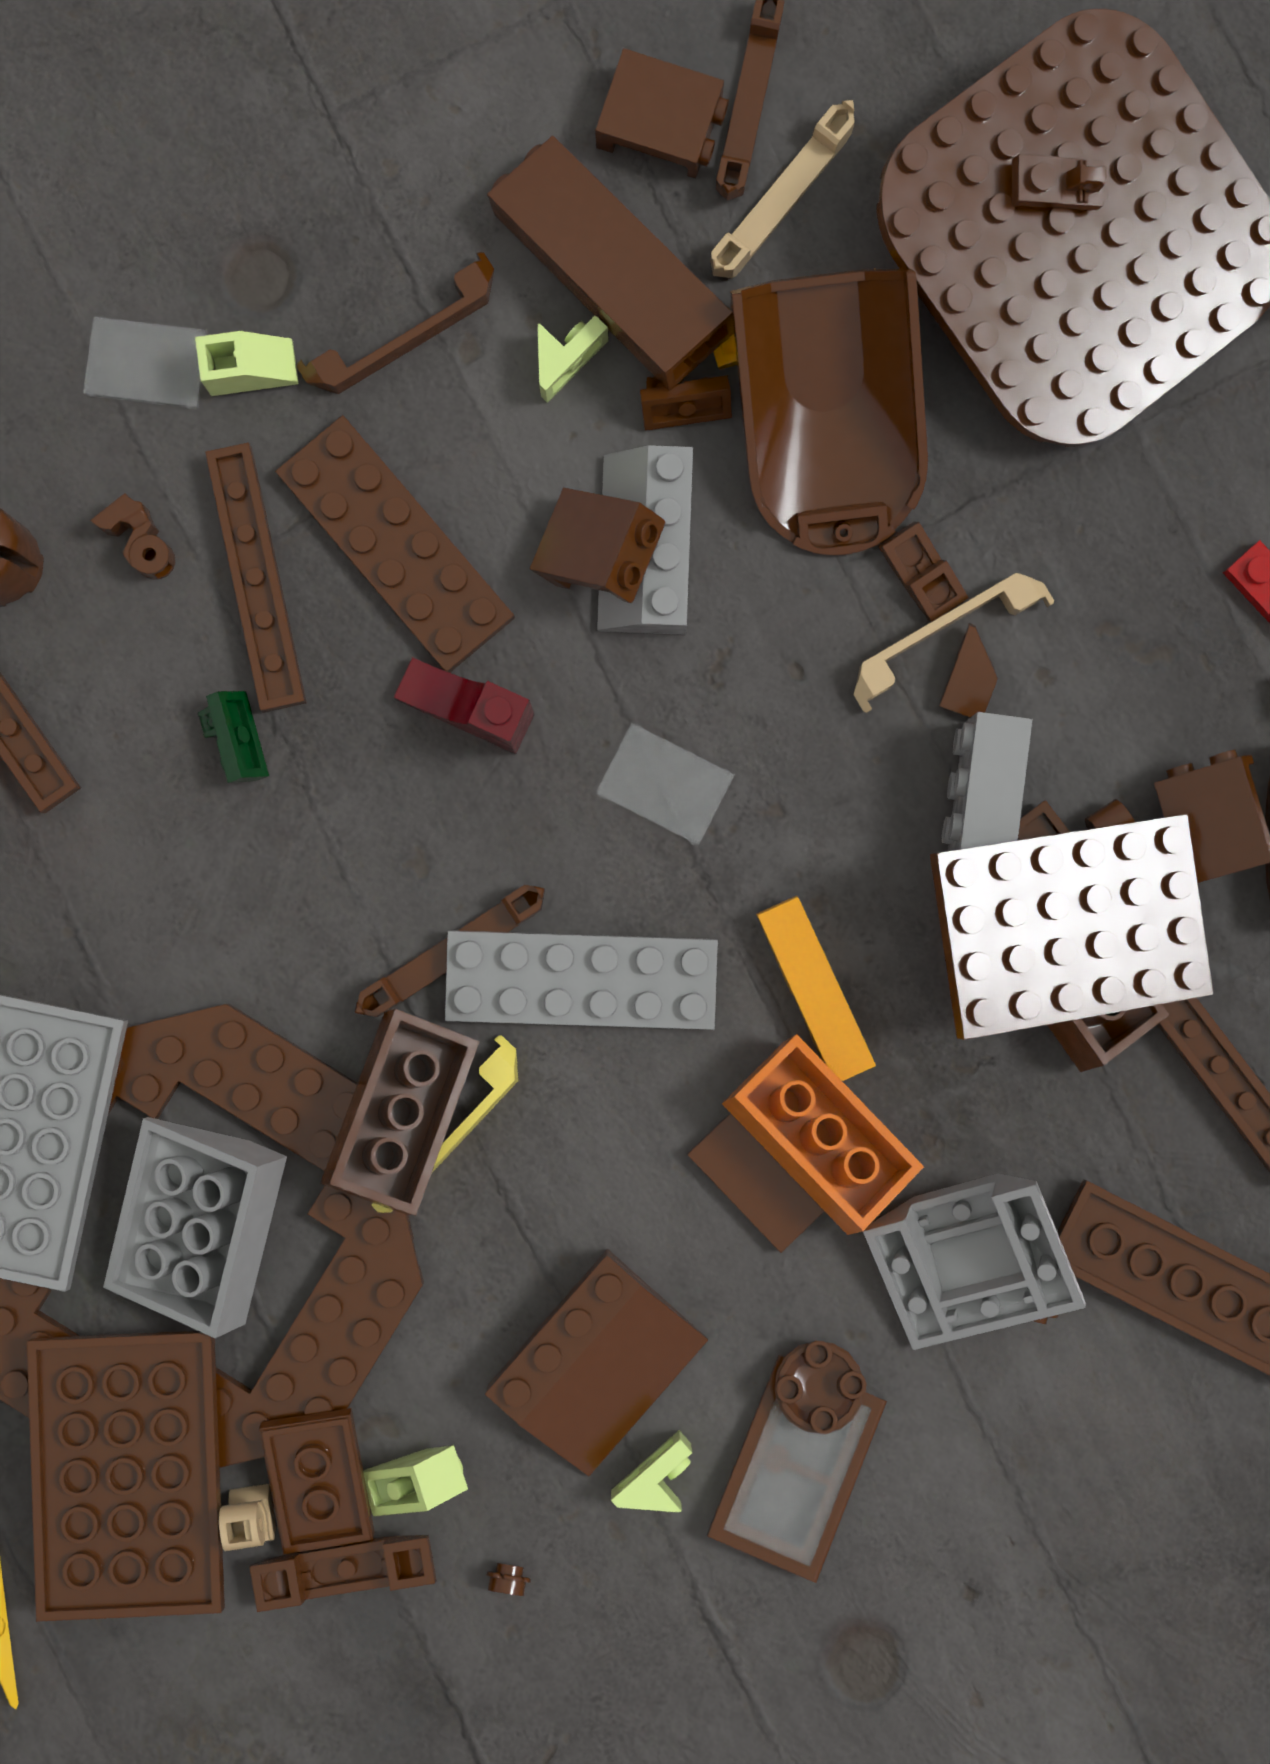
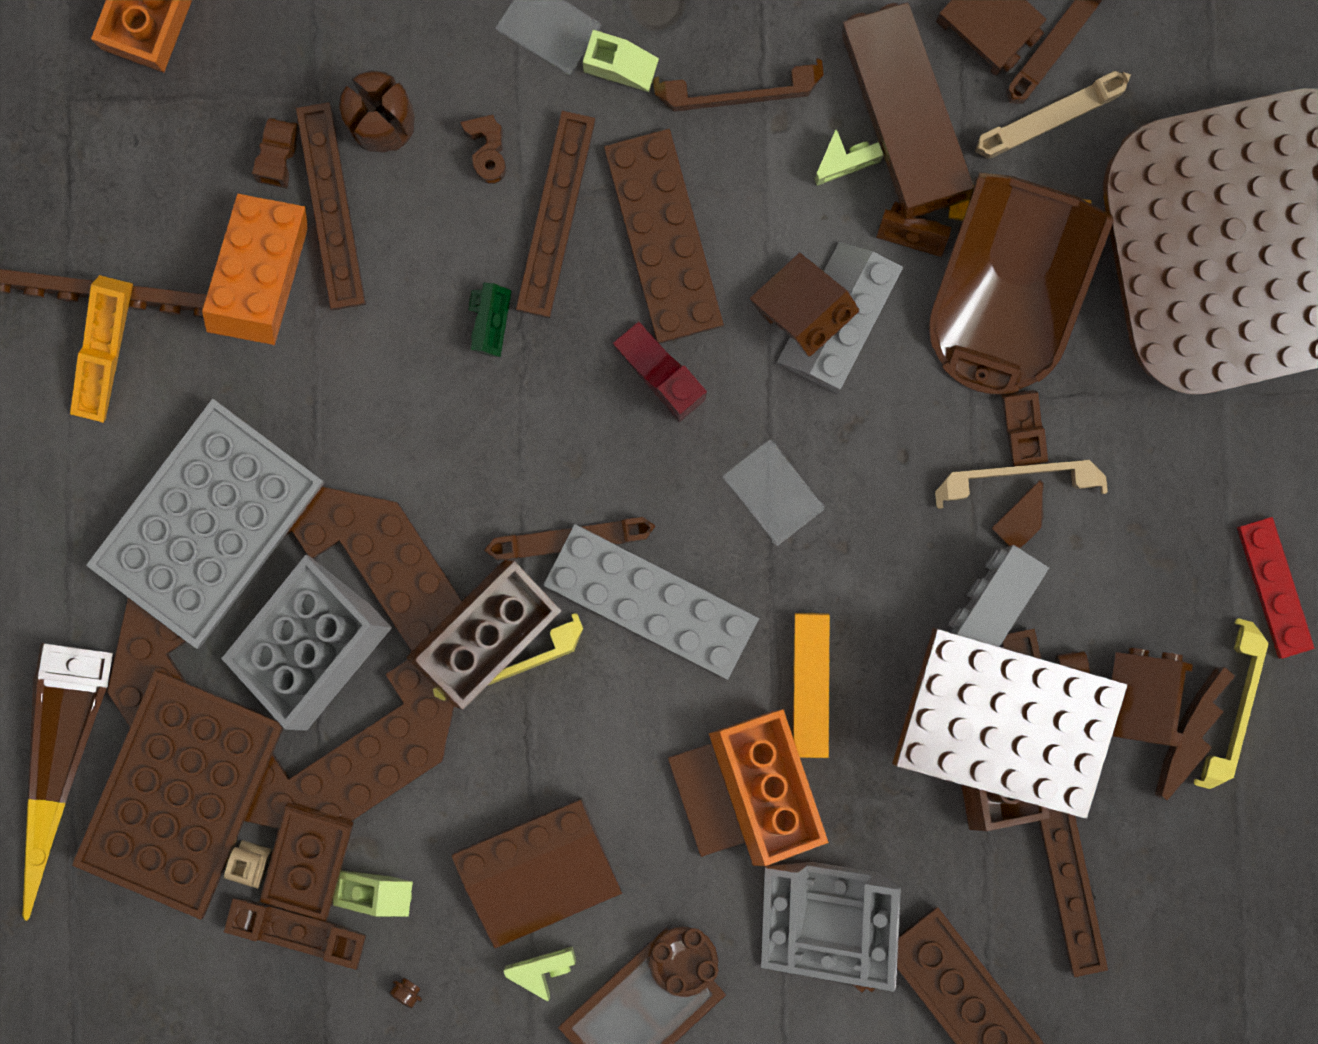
camera: 25 degrees right, 0 degrees up
reddish brown hinge [1012,154,1106,210] -> none

